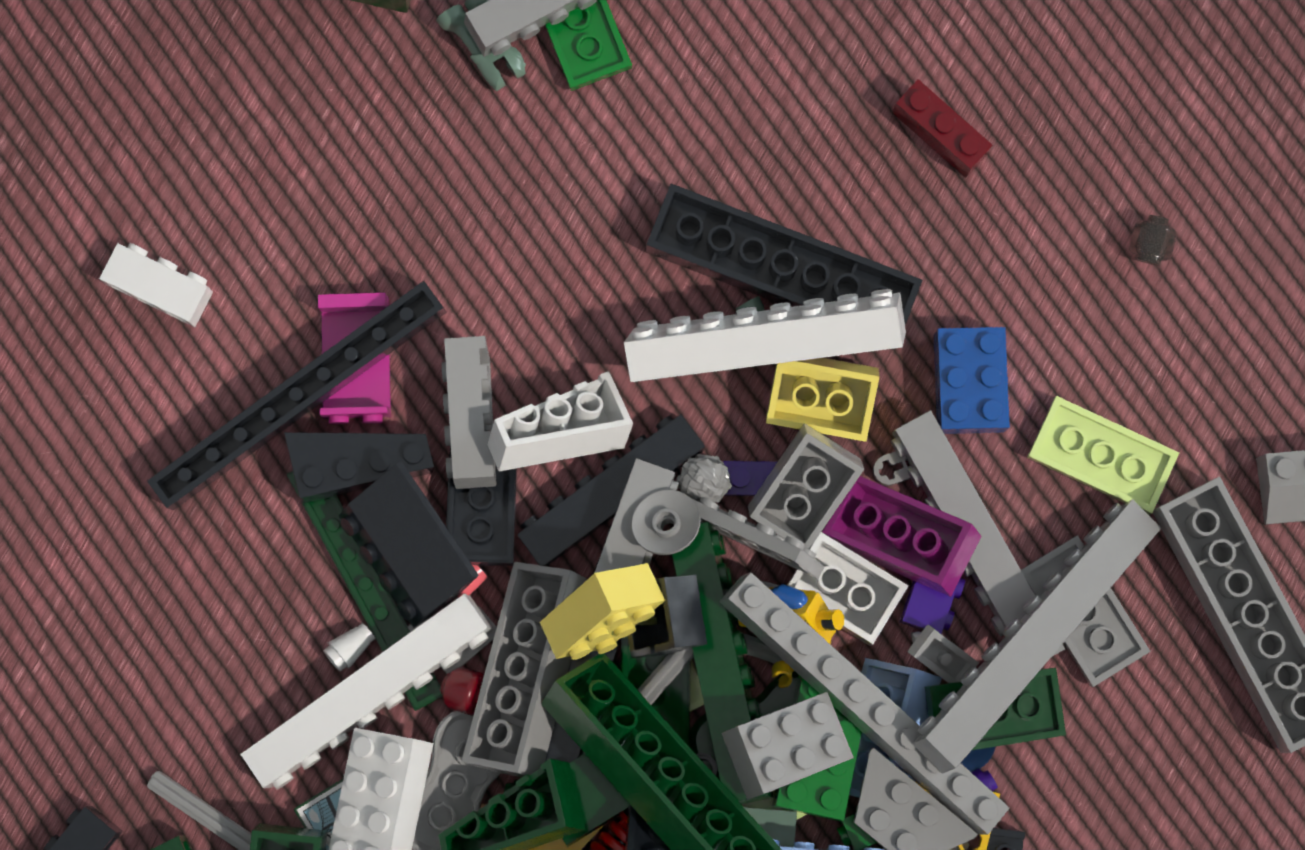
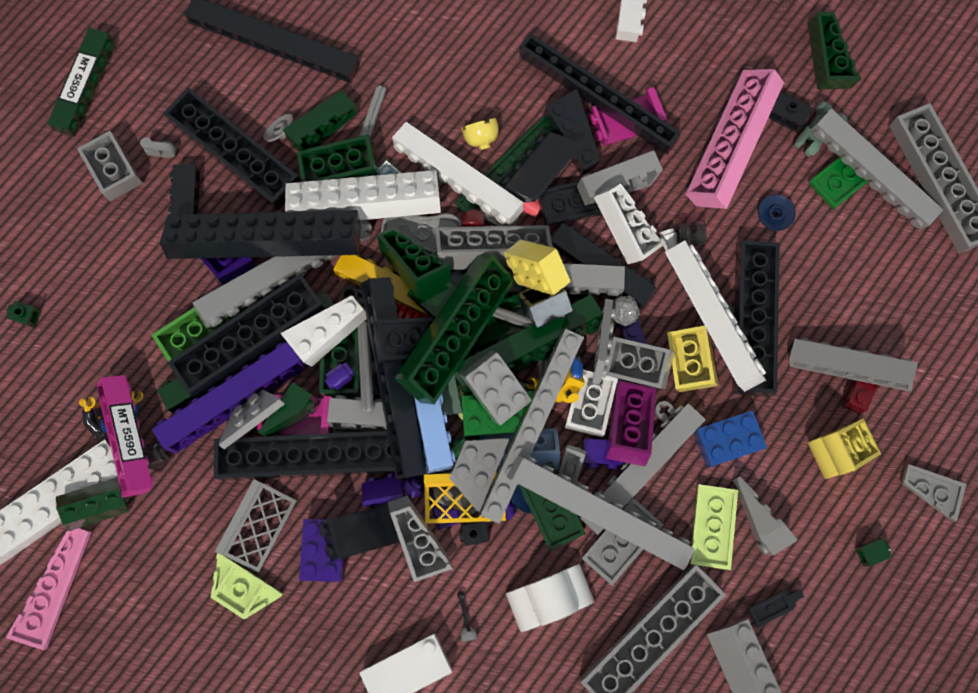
camera: 75 degrees right, 5 degrees down
white cone [323,623,375,671] -> none
light grey dish [632,490,701,555] -> none
clear smoke head [1129,215,1177,266] -> none
none -> light yellow cylinder [461,118,499,150]
none -> white brick [505,564,595,632]
none -> white cone [659,229,678,251]
none -> clear smoke wheel [675,221,707,246]
none -> bright pink brick [686,69,784,209]
none -> light grey wedge [733,476,797,556]
none -> black hinge [747,589,804,627]
none -> dark blue dish [758,195,796,231]
none -> black brick [768,92,813,133]
none -> light grey brick [789,338,918,392]
none -> light yellow brick [807,418,881,479]
none -> dark green brick [855,538,892,567]
none -> light grey wing [901,464,966,522]

